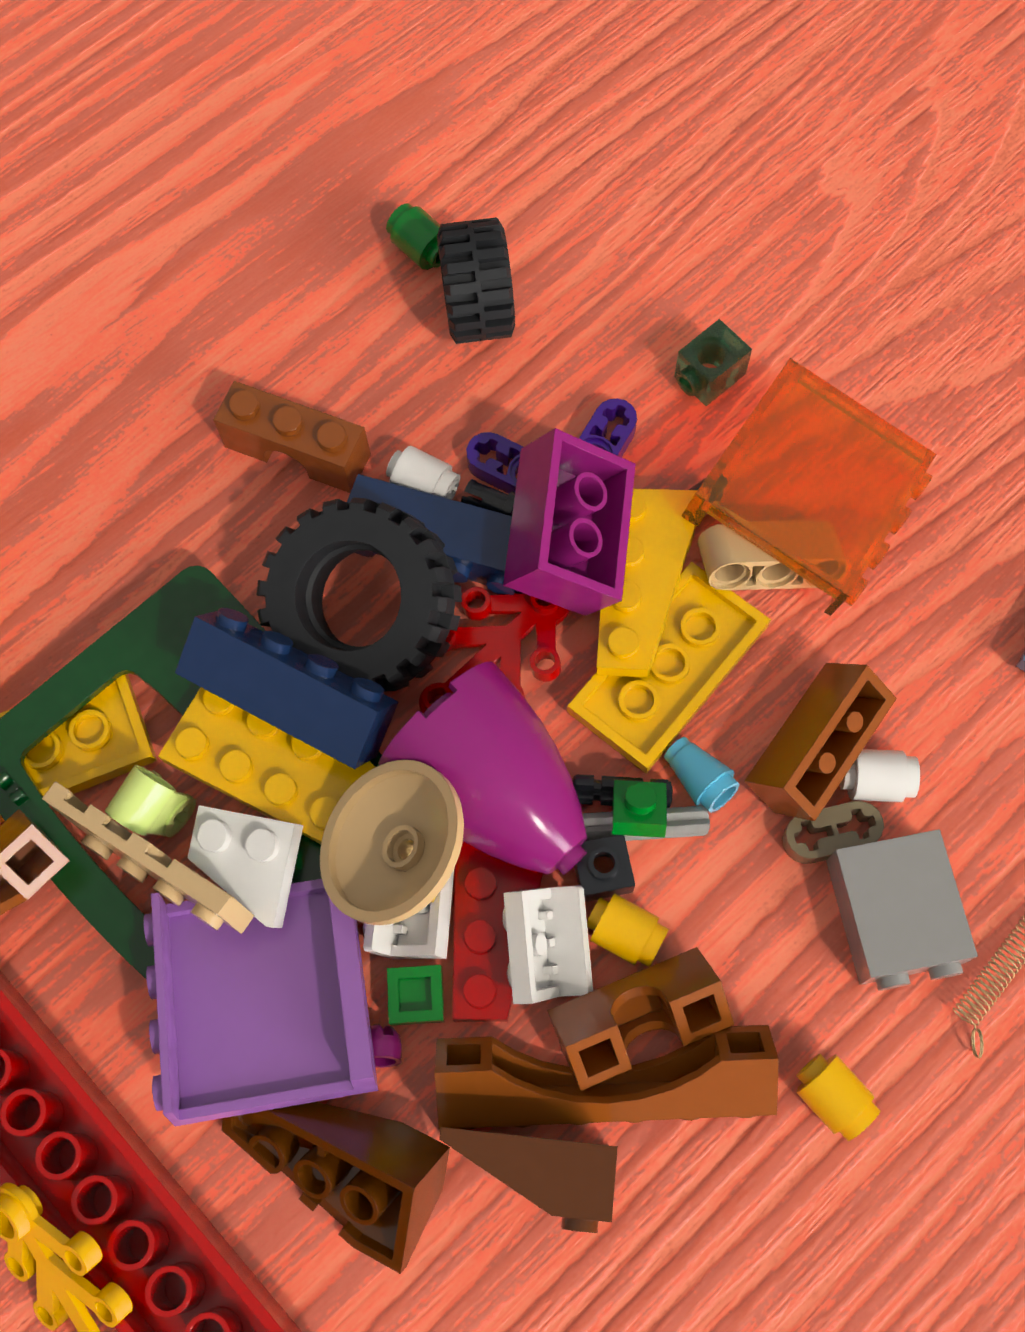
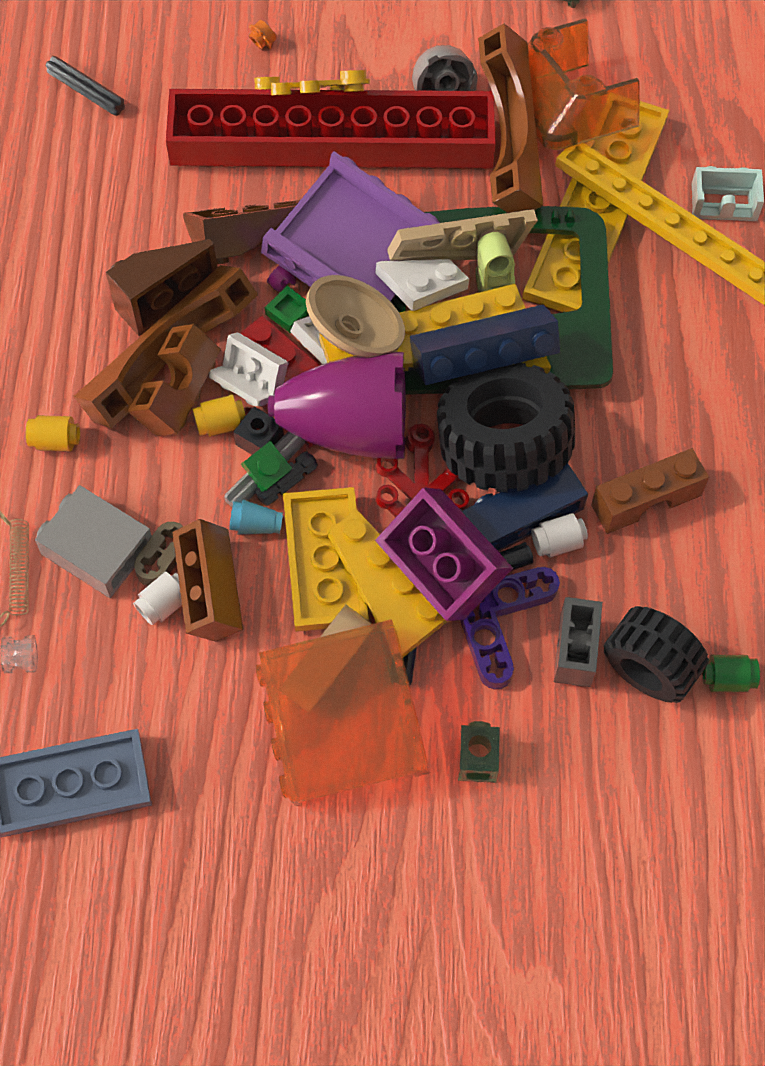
camera: 130 degrees right, 5 degrees down
none -> dark grey brick [553,597,603,687]

